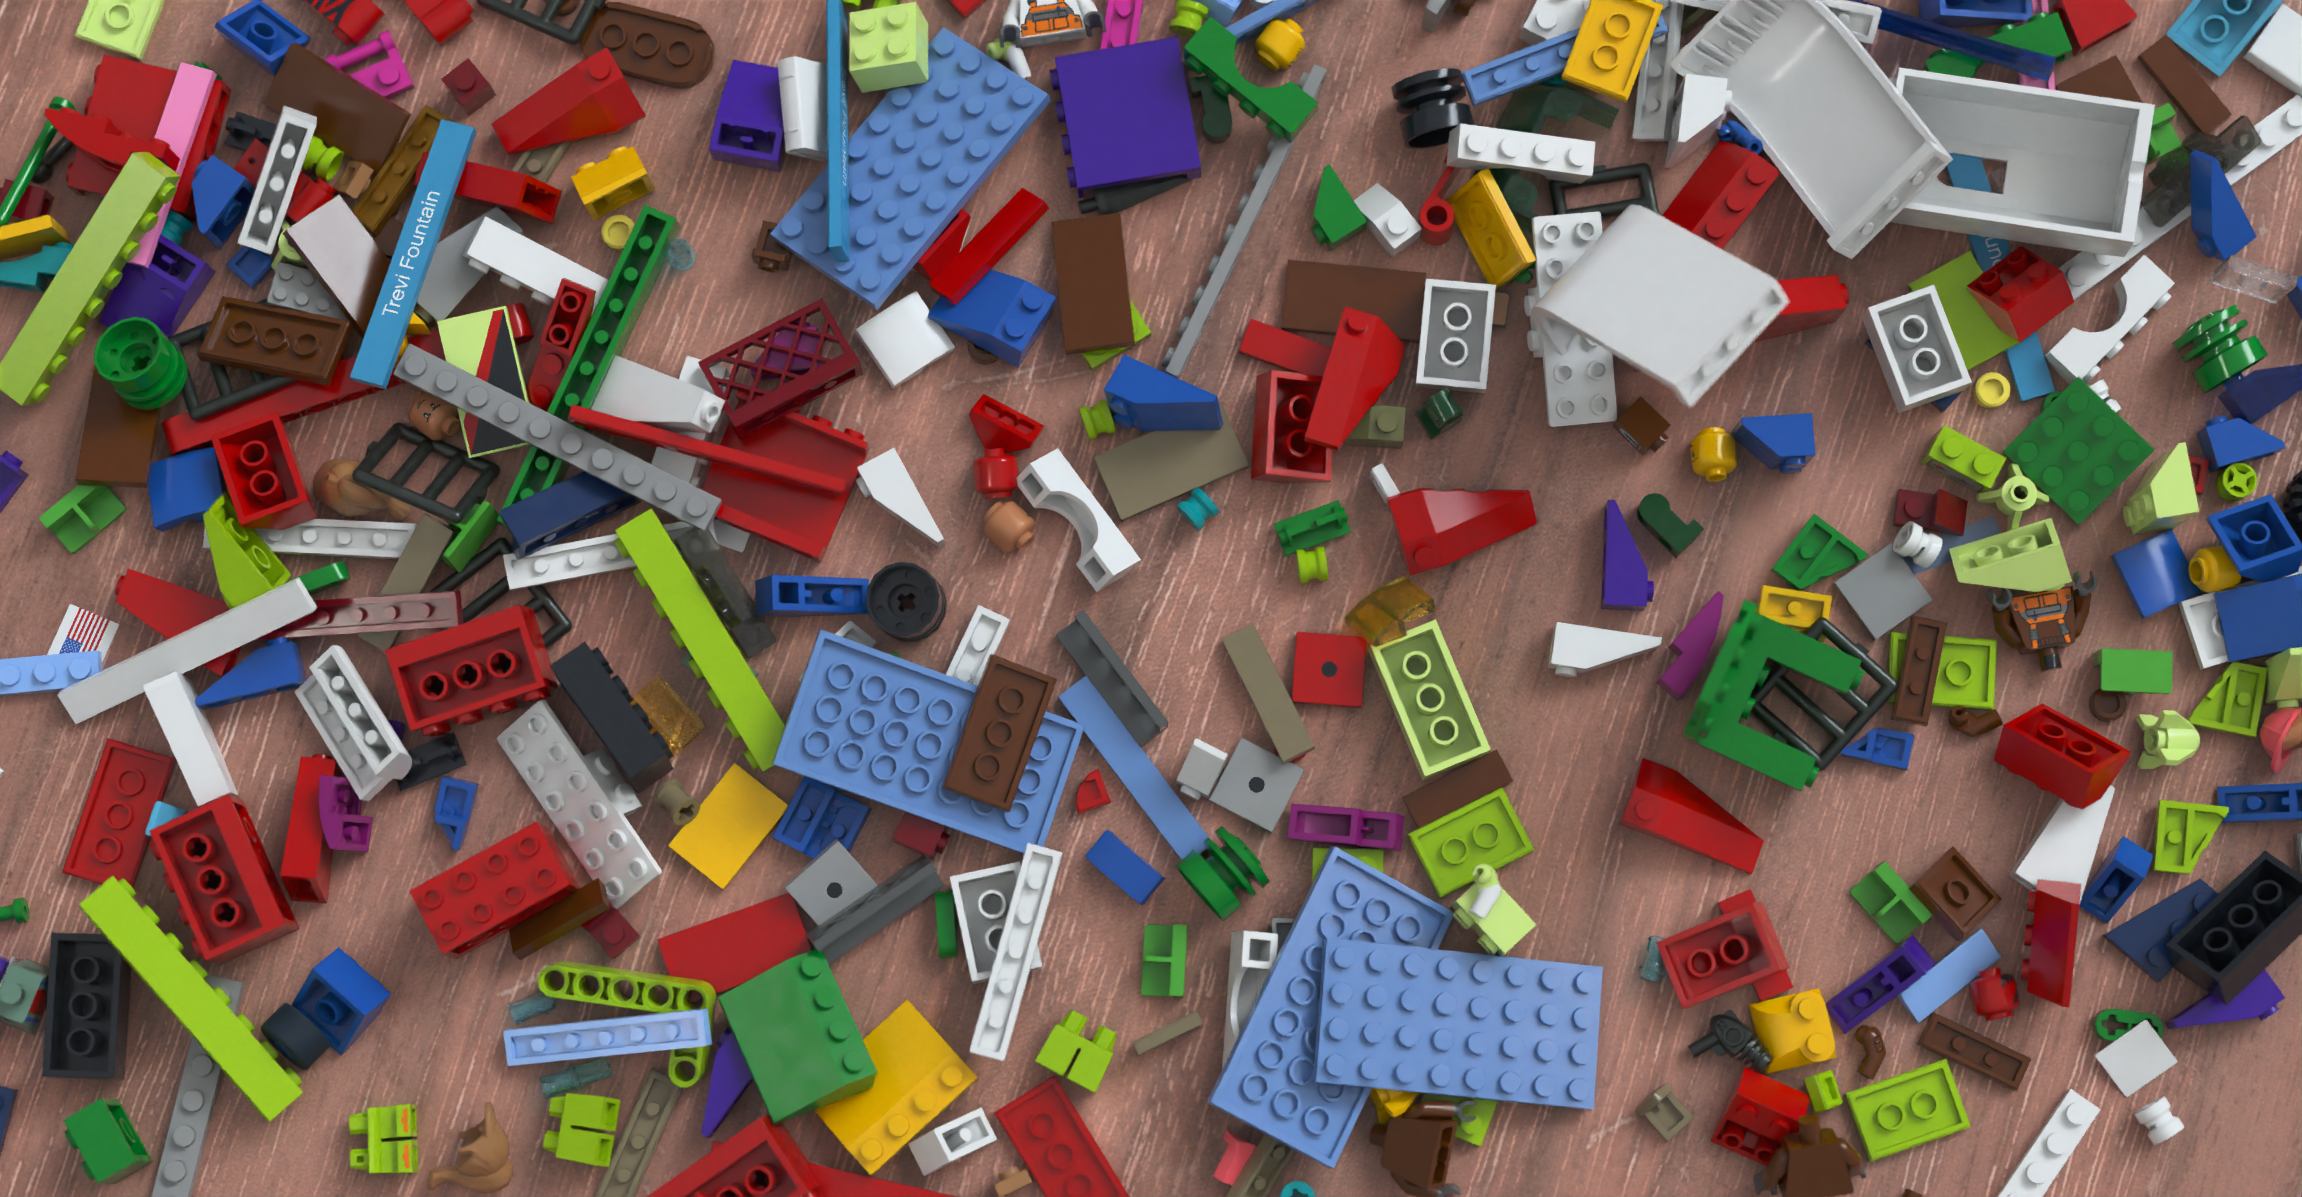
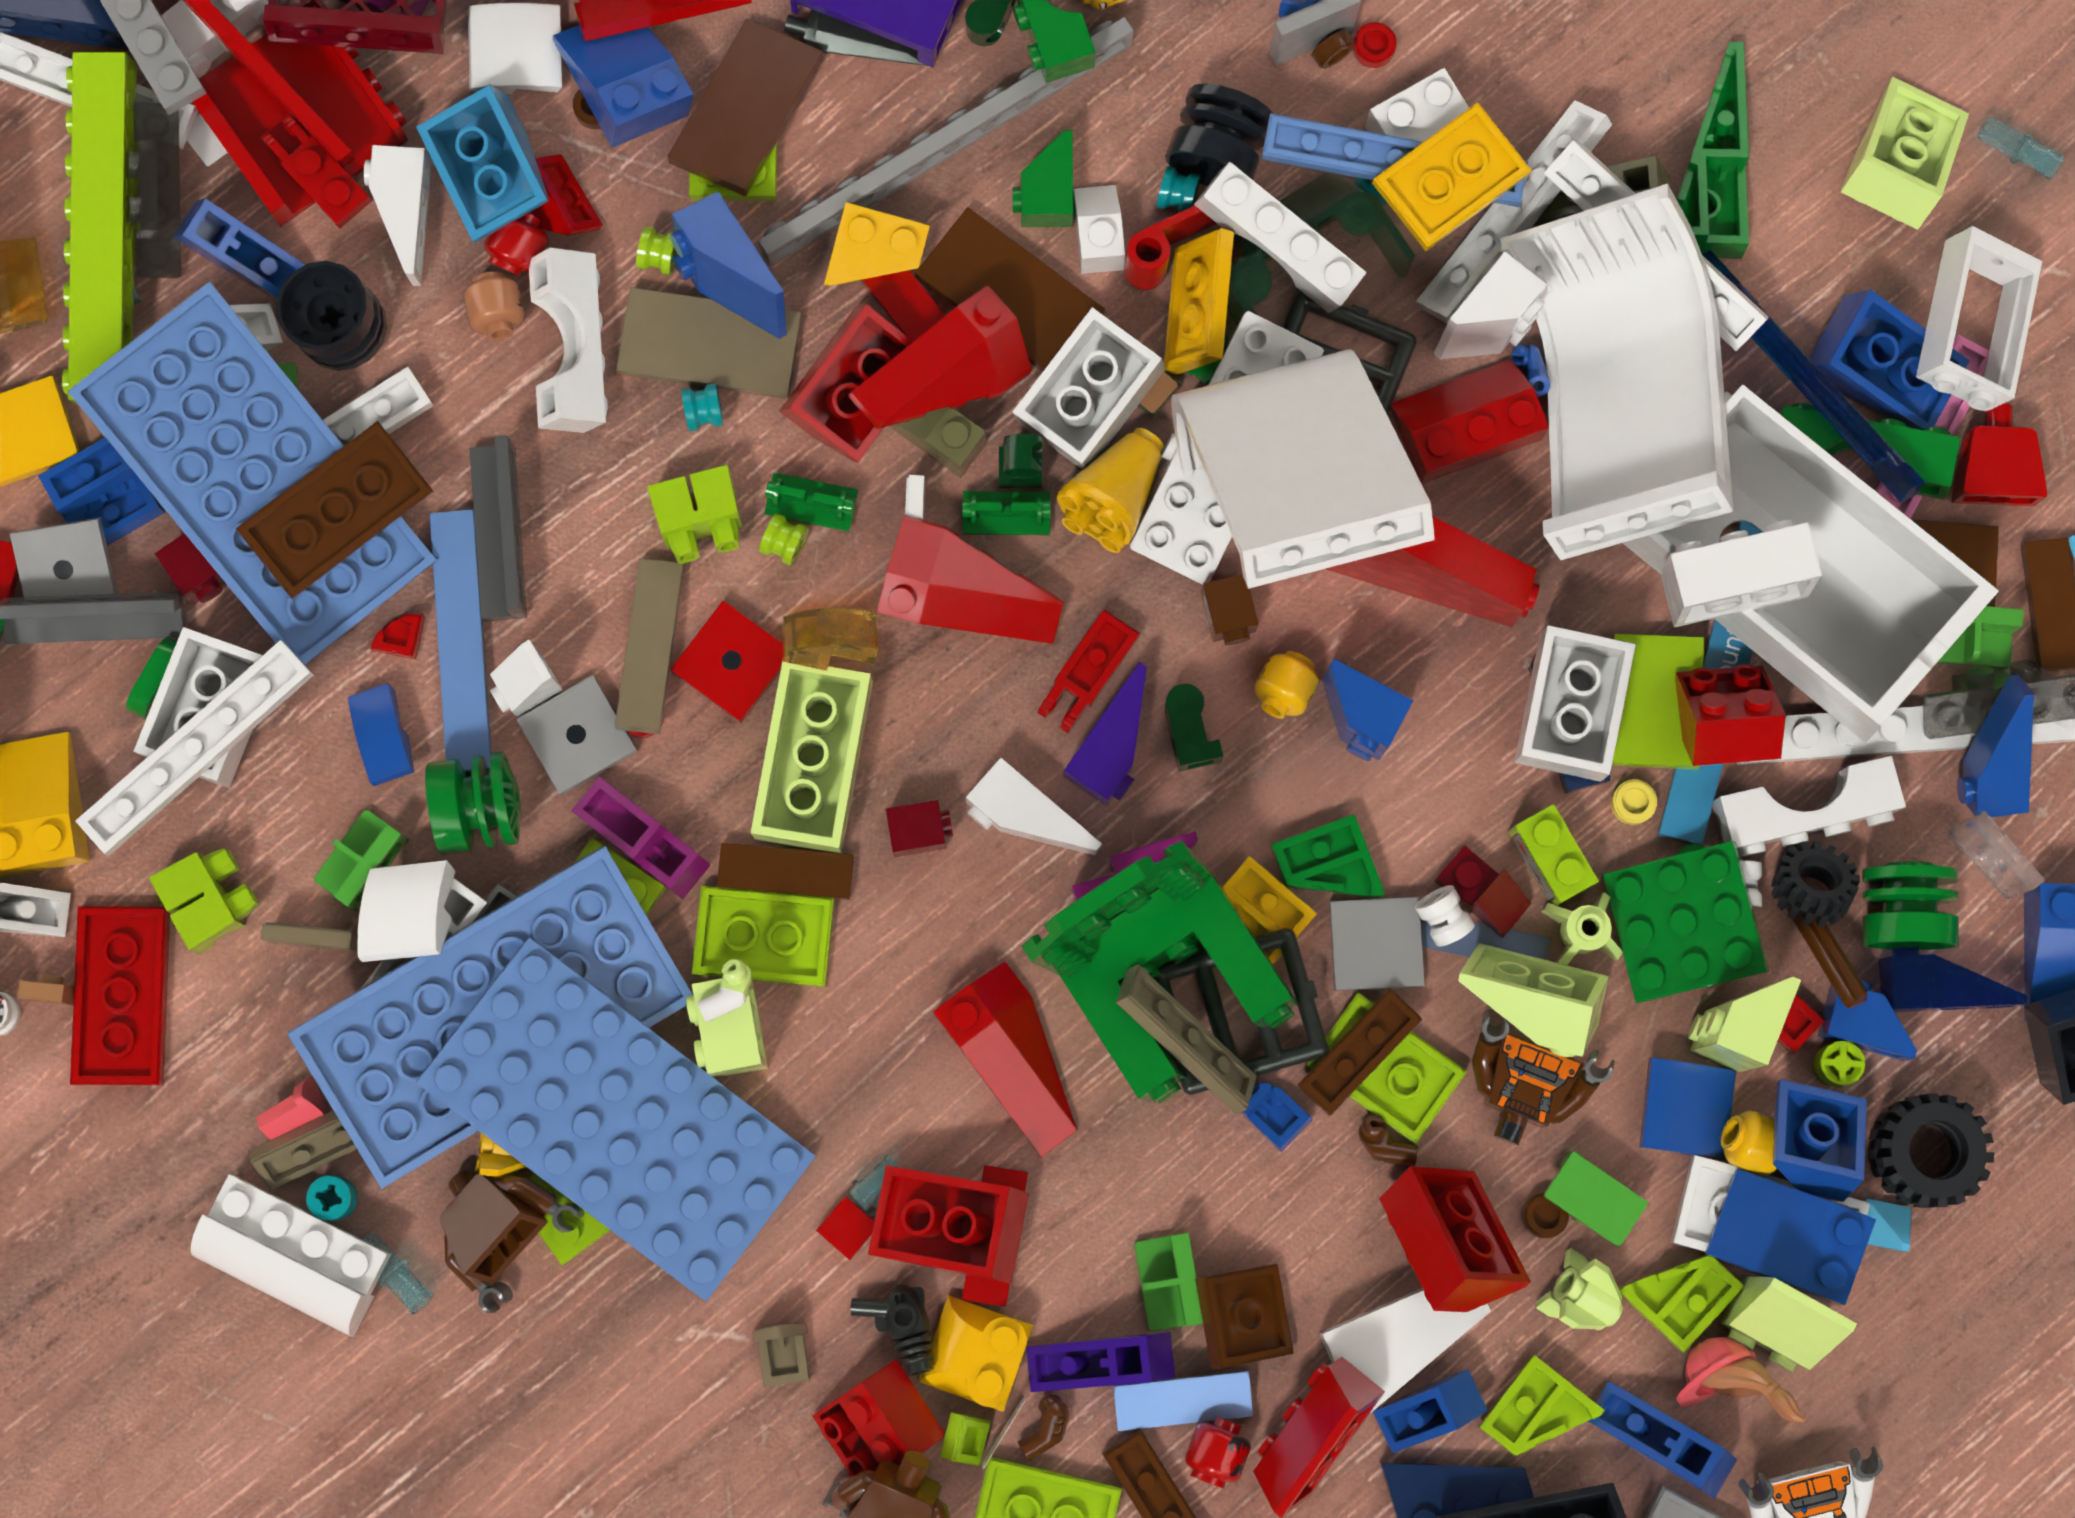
camera: 30 degrees right, 0 degrees up
none -> red hinge [260,114,372,229]
none -> white slope [357,860,455,962]
none -> dark azure slope [416,84,549,243]
none -> lime hips [647,465,743,564]
none -> red tile [816,1196,874,1260]
none -> yellow wing [824,201,930,286]
none -> dark red brick [886,800,953,857]
none -> green hinge [963,491,1051,536]
none -> white sticker [981,1395,1026,1469]
none -> red hinge [1037,609,1140,733]
none -> yellow cone [1057,428,1164,553]
none -> dark tan tile [1116,965,1257,1114]
none -> teal wheel [1156,166,1201,212]
none -> white brick [1661,520,1822,628]
none -> black tyre [1771,841,1860,927]
none -> reddish brown axle [1787,908,1867,1009]

